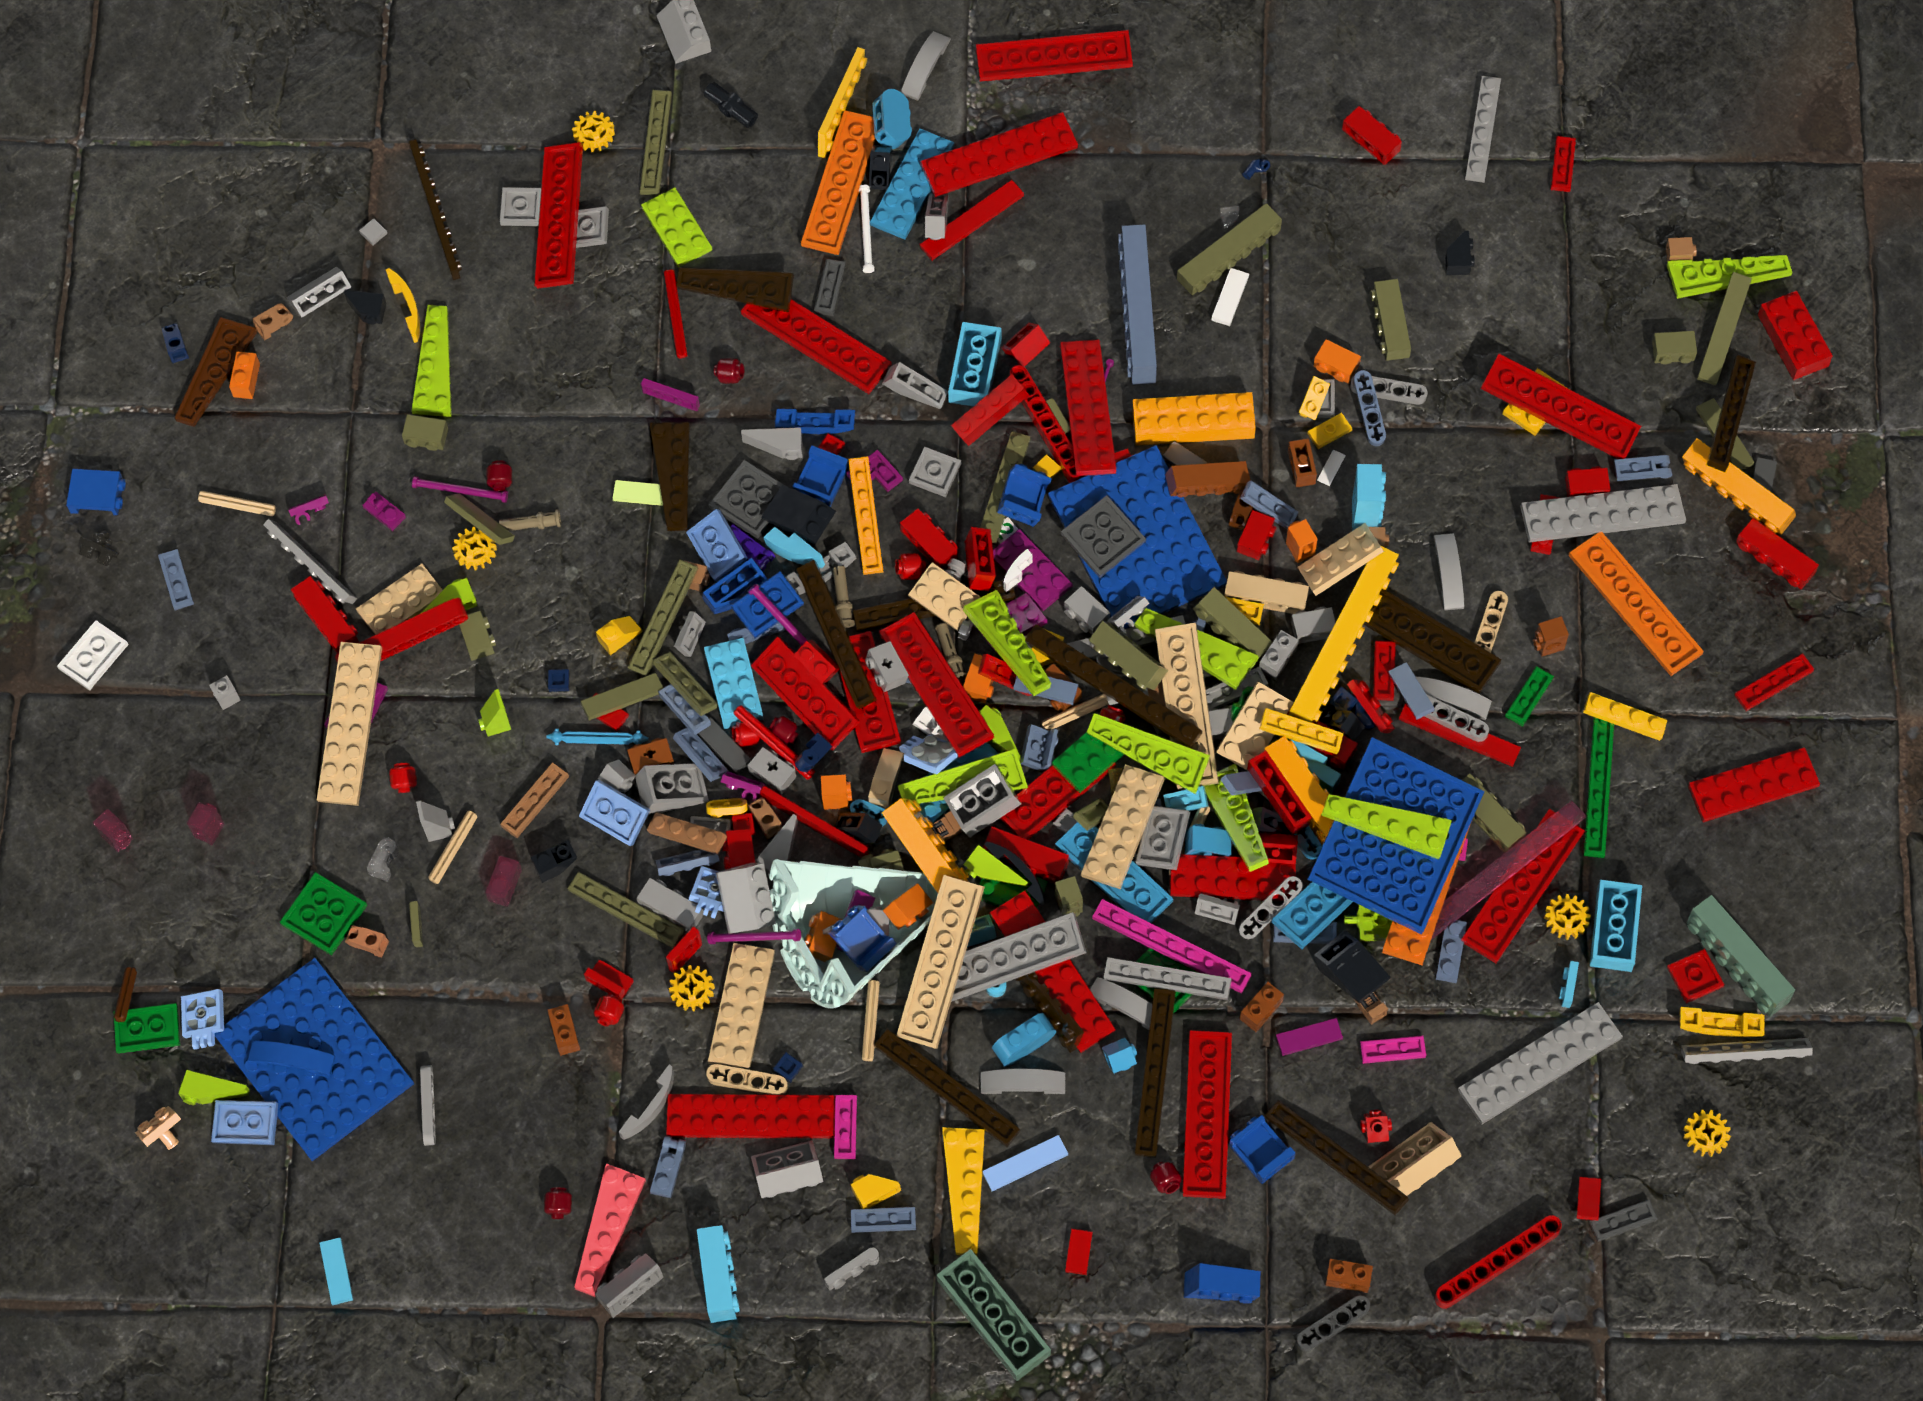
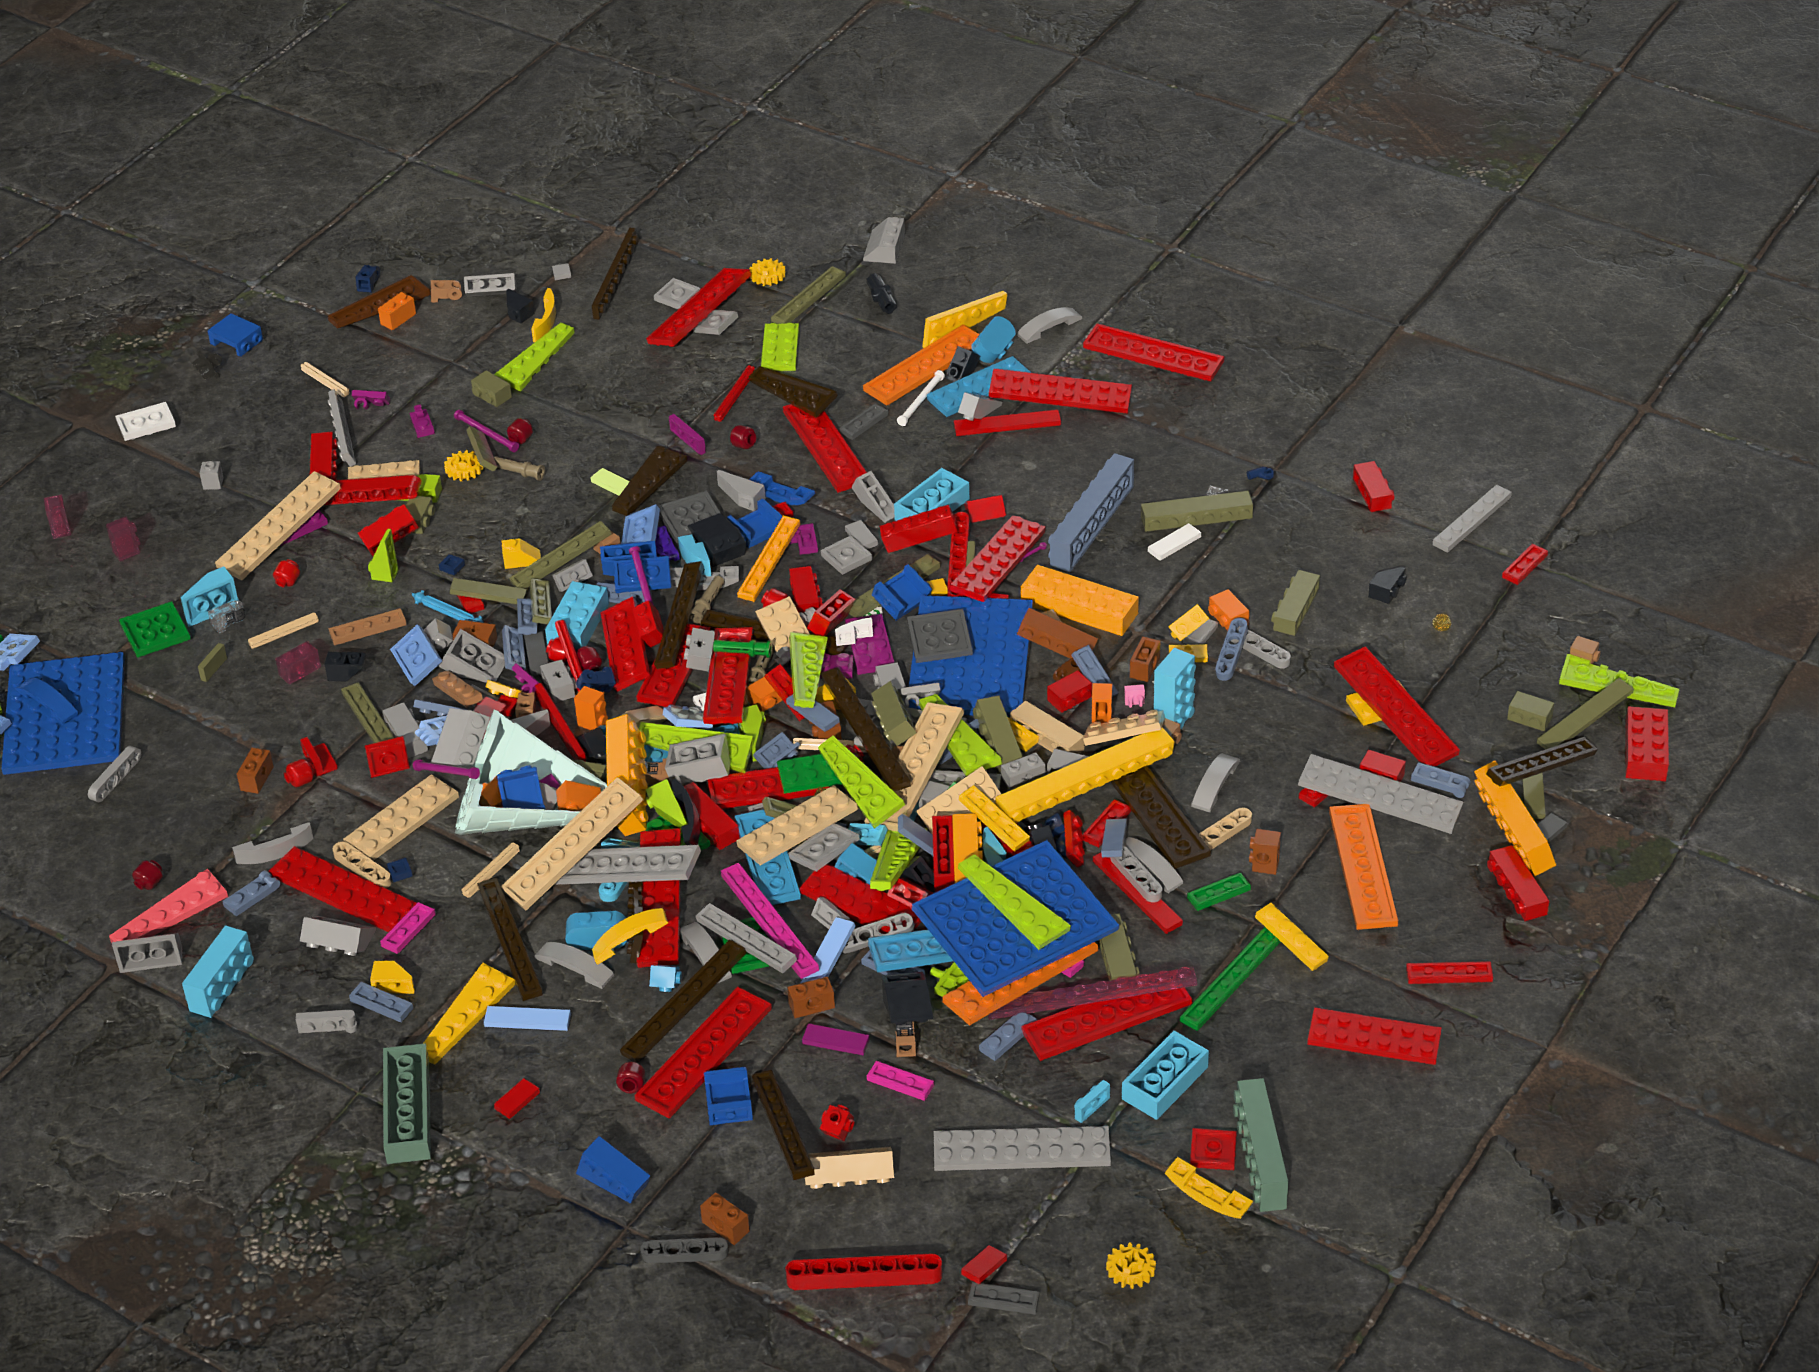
camera: 30 degrees right, 25 degrees down
sand blue plate [158,549,194,610] -> none
nougat leg [345,926,389,958] -> none
light grey slope [416,801,455,842] -> none
yellow gear [669,965,715,1011] -> none
olive brick [1055,876,1083,917] -> none
yellow gear [1544,894,1591,940] -> none
light grey plate [1681,1038,1813,1064] -> none
none -> medium azure slope [181,566,240,627]
none -> red brick [358,504,419,557]
none -> yellow slope [592,908,668,965]
none -> green pin [713,640,772,658]
none -> light blue tile [801,917,855,983]
none -> light grey tile [845,520,878,550]
none -> bright pink tile [1124,685,1145,707]
none -> clear yellow plate [1432,614,1451,631]

